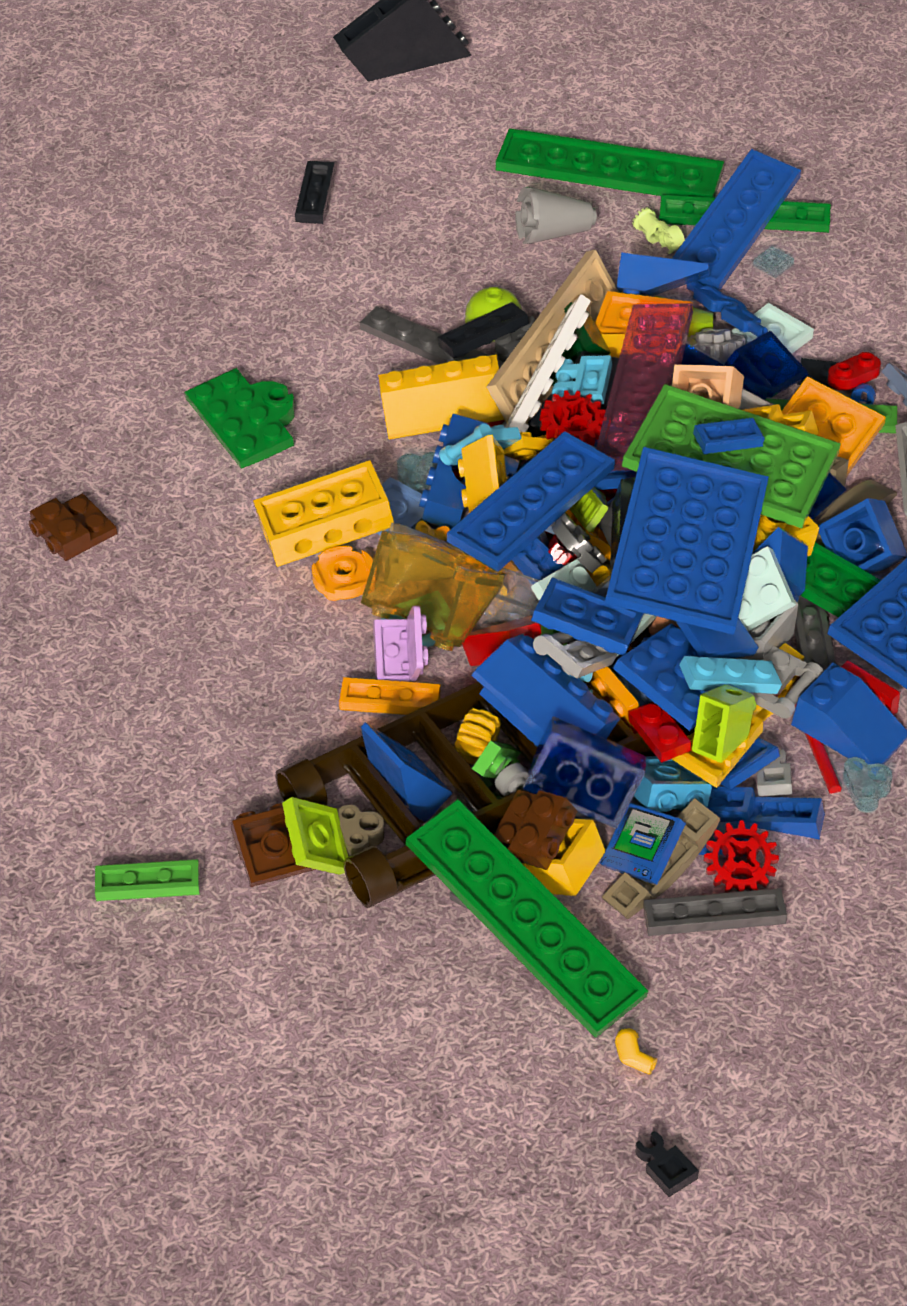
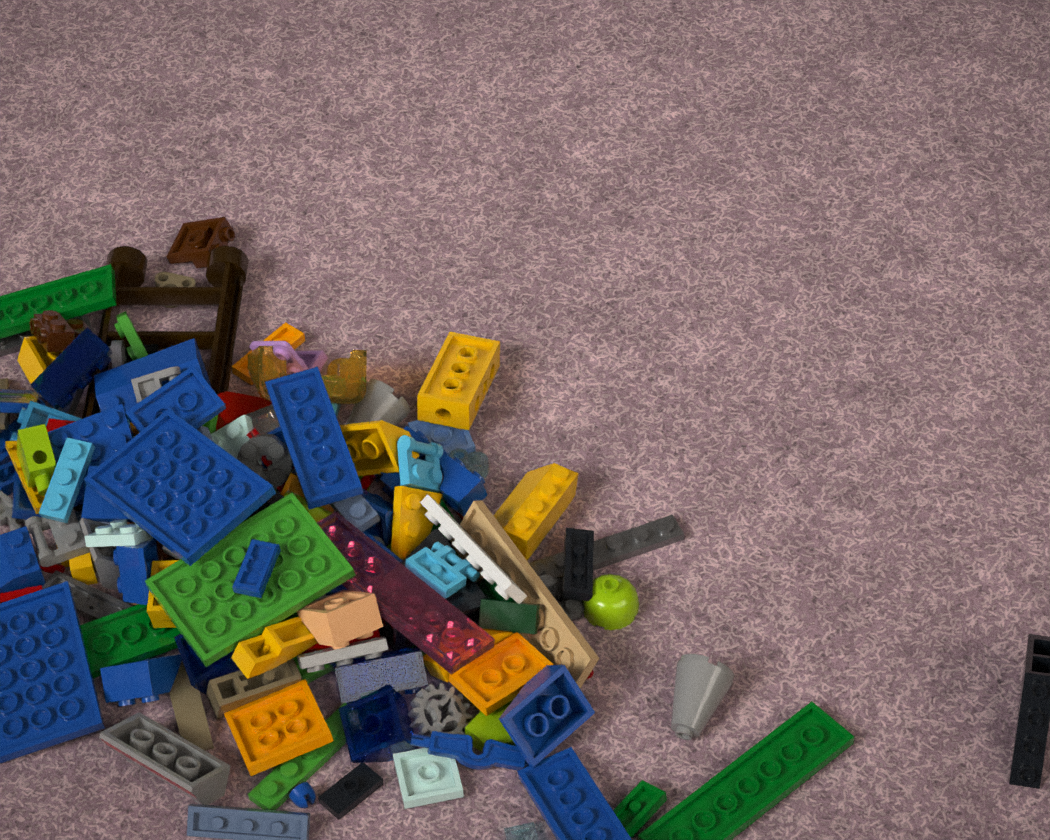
camera: 125 degrees right, 0 degrees up
reddish brown plate [29,493,118,561] -> none
bright green plate [95,859,200,901] -> none
green plate [184,368,295,469] -> none
lime plate [282,797,348,875] -> none
black plate [295,161,335,224] -> none
light orange plate [312,546,375,601] -> none
blue slope [361,722,452,822] -> none
red gear [540,390,607,446] -> none
yellowish green connector [632,207,685,254] -> none
red plate [828,352,881,390] -> none

